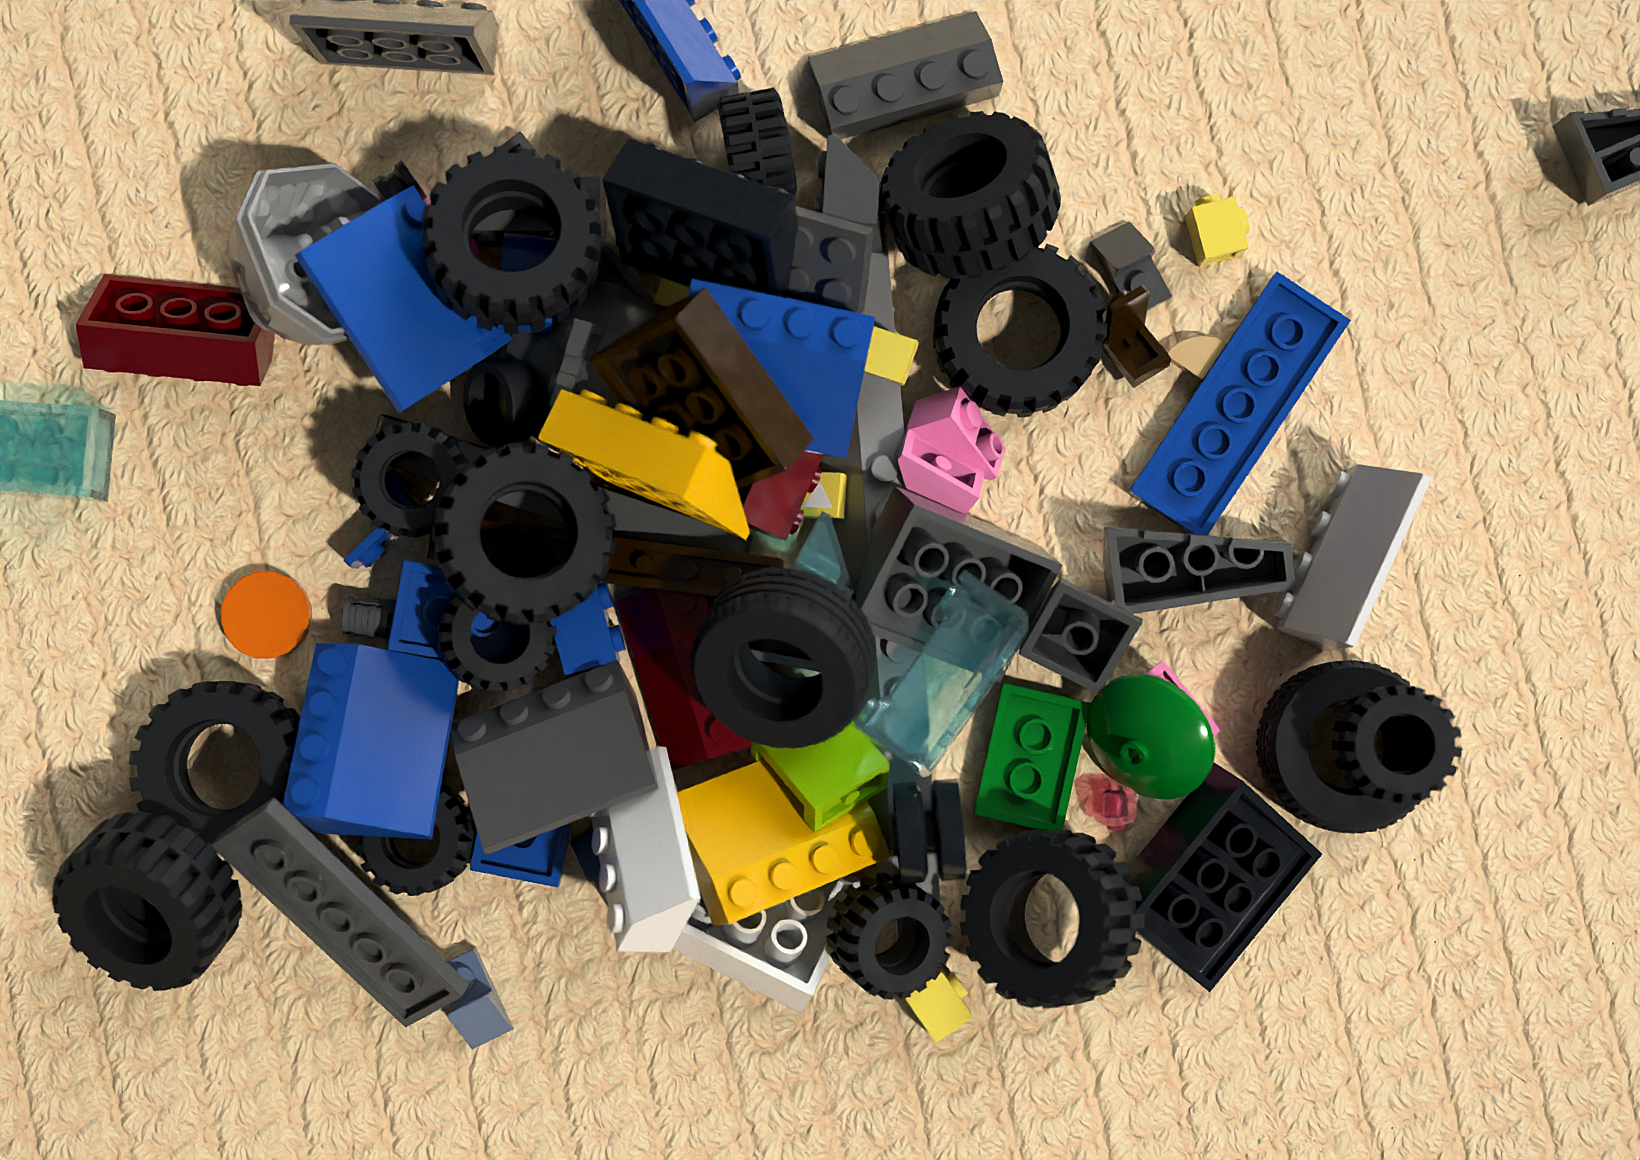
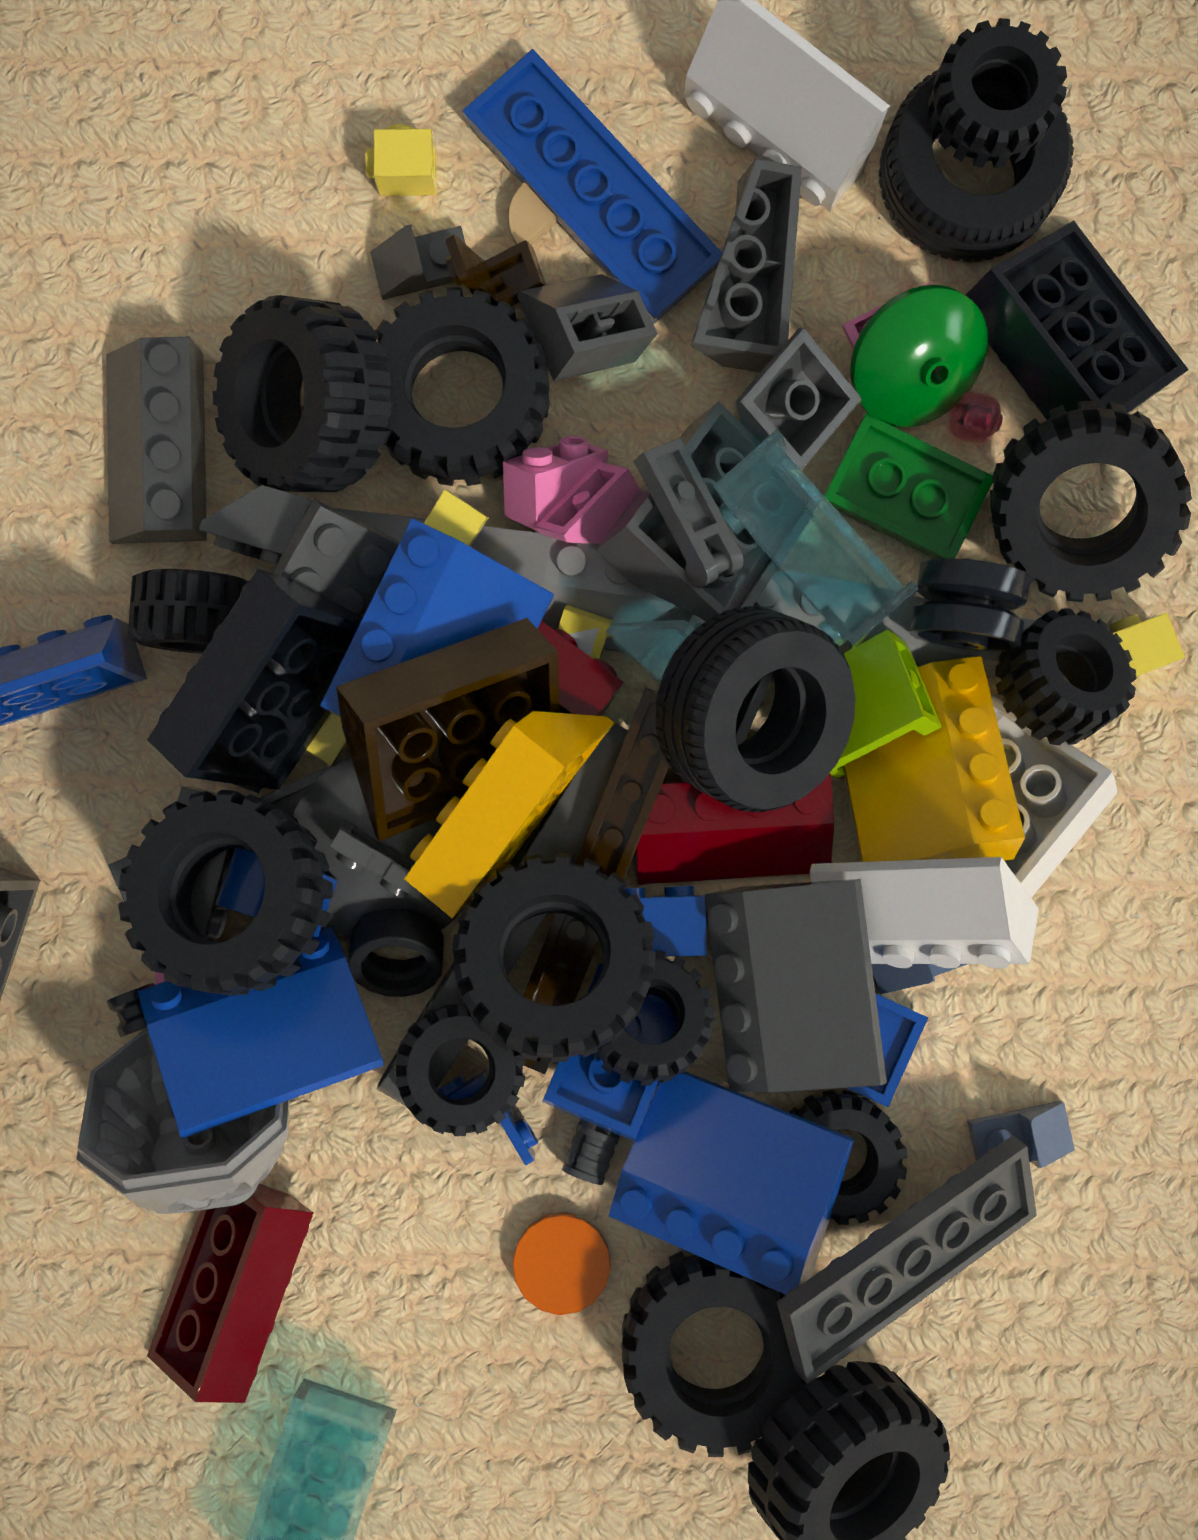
camera: 80 degrees left, 0 degrees up
none -> dark grey slope [517,274,658,381]
none -> dark grey plate [633,438,744,588]

